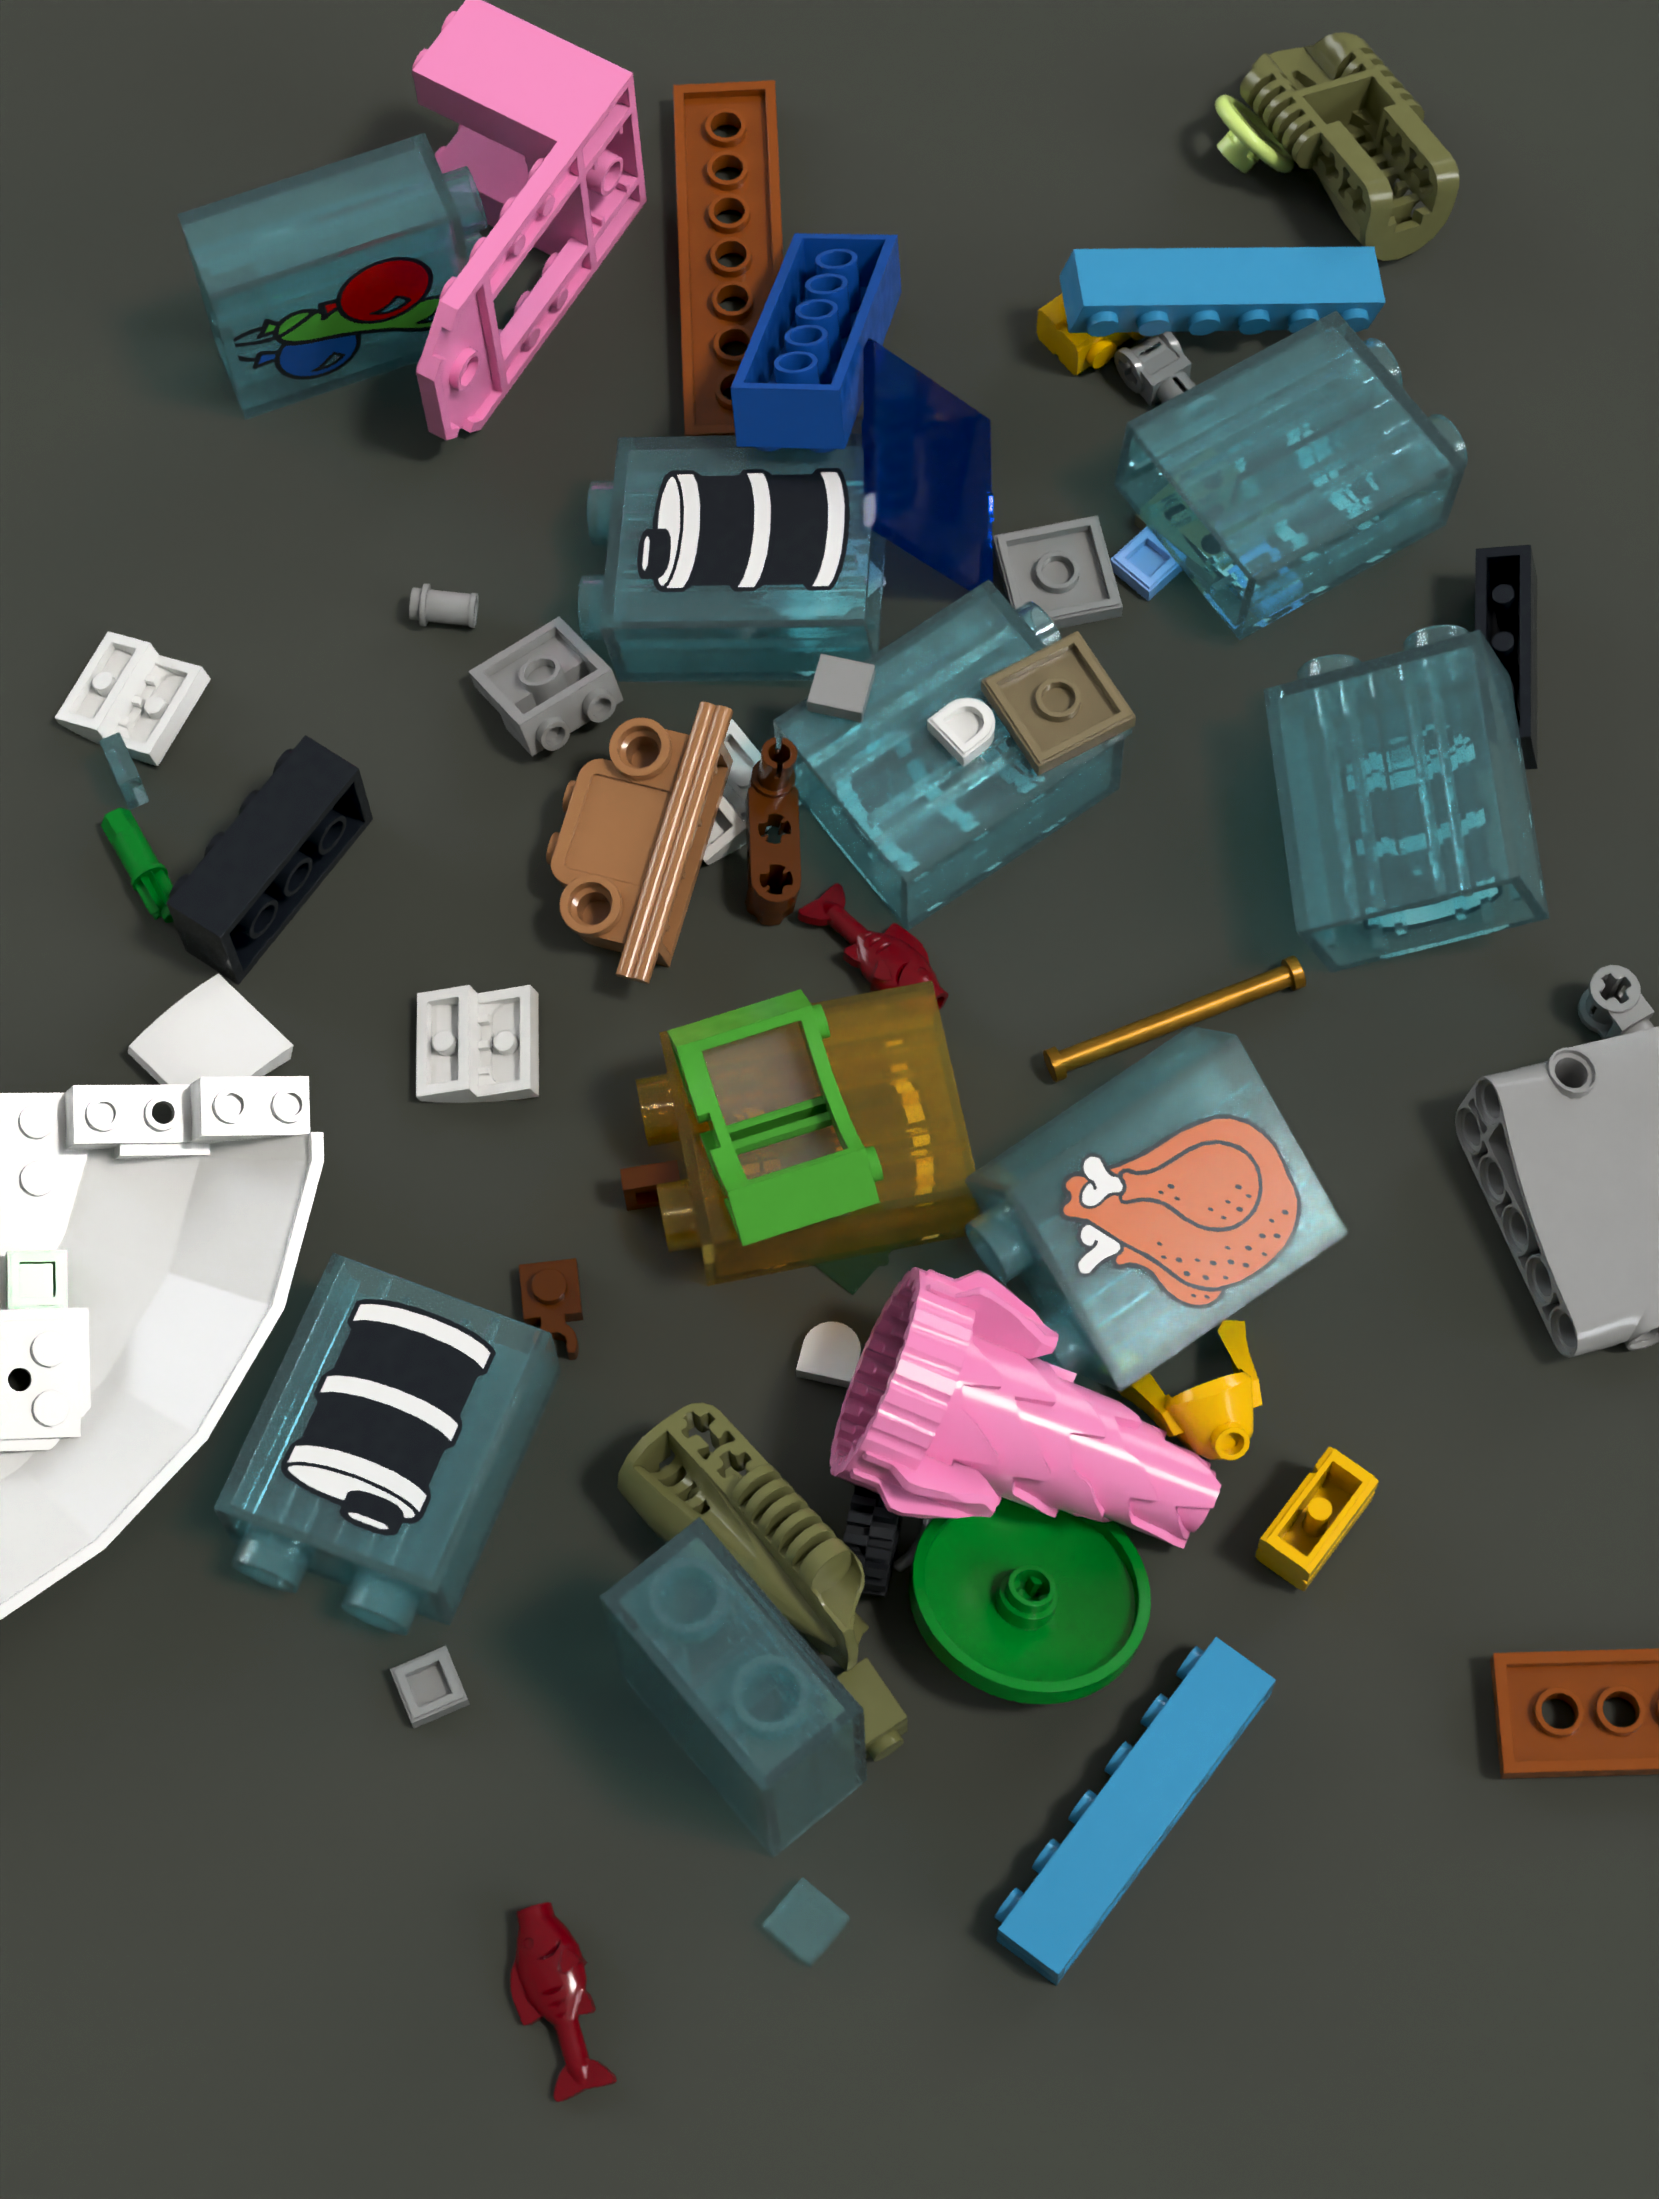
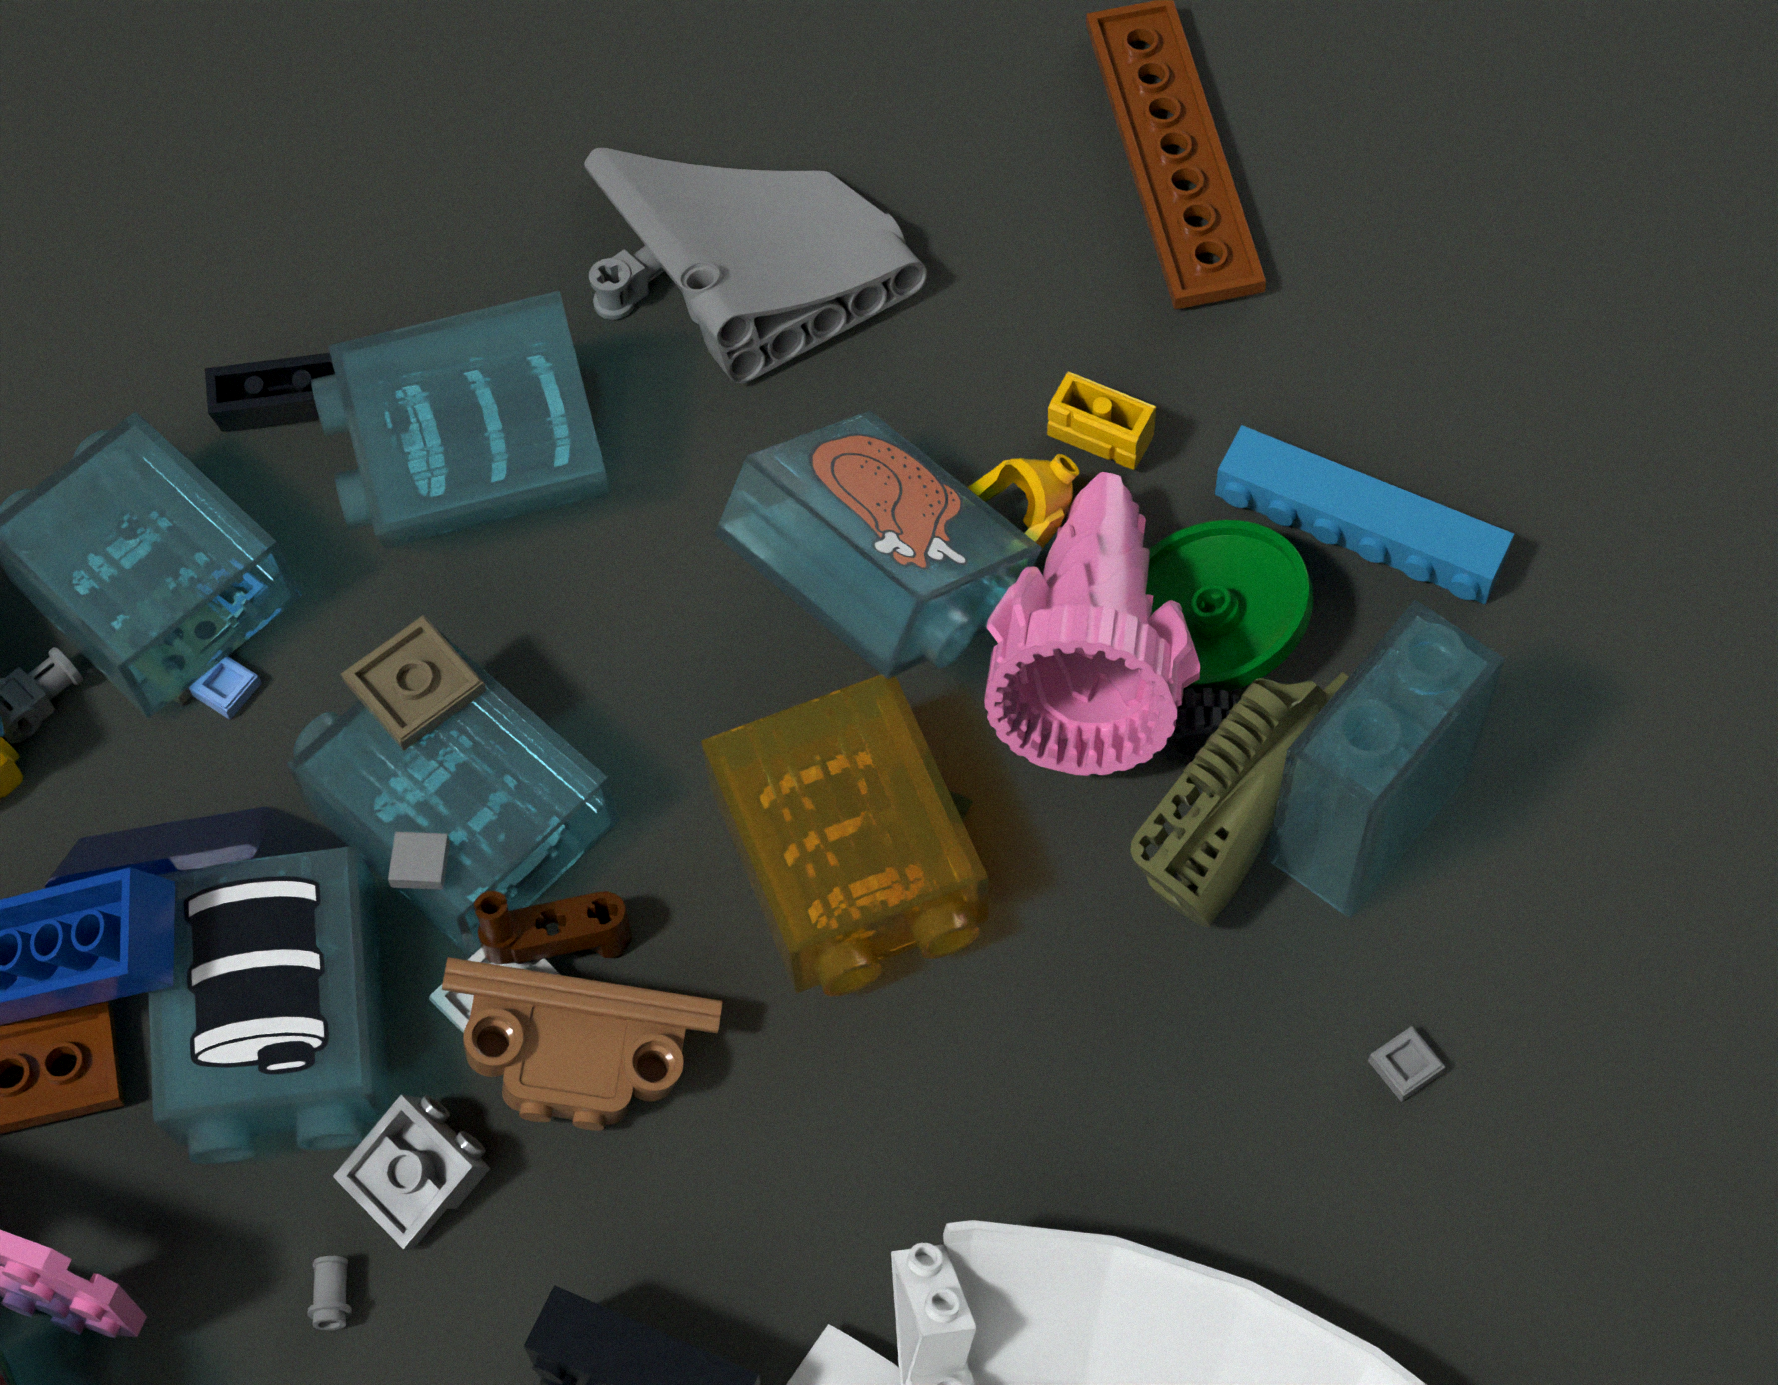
camera: 100 degrees left, 5 degrees down
clear light blue brick [214,1253,561,1635] -> none
white slope [416,985,539,1103] -> none
dark red animal [510,1902,617,2102] -> none
reddish brown plate [519,1258,583,1364] -> none
reddish brown tile [620,1160,684,1211] -> none
bright green window [667,989,884,1246] -> none
clear light blue tile [762,1877,850,1968] -> none
white tile [796,1322,861,1388] -> none
dark red animal [797,883,948,1019] -> none
white tile [927,698,995,767] -> none
light grey tile [993,515,1123,637] -> none
pearl gold bar [1043,955,1306,1082] -> none

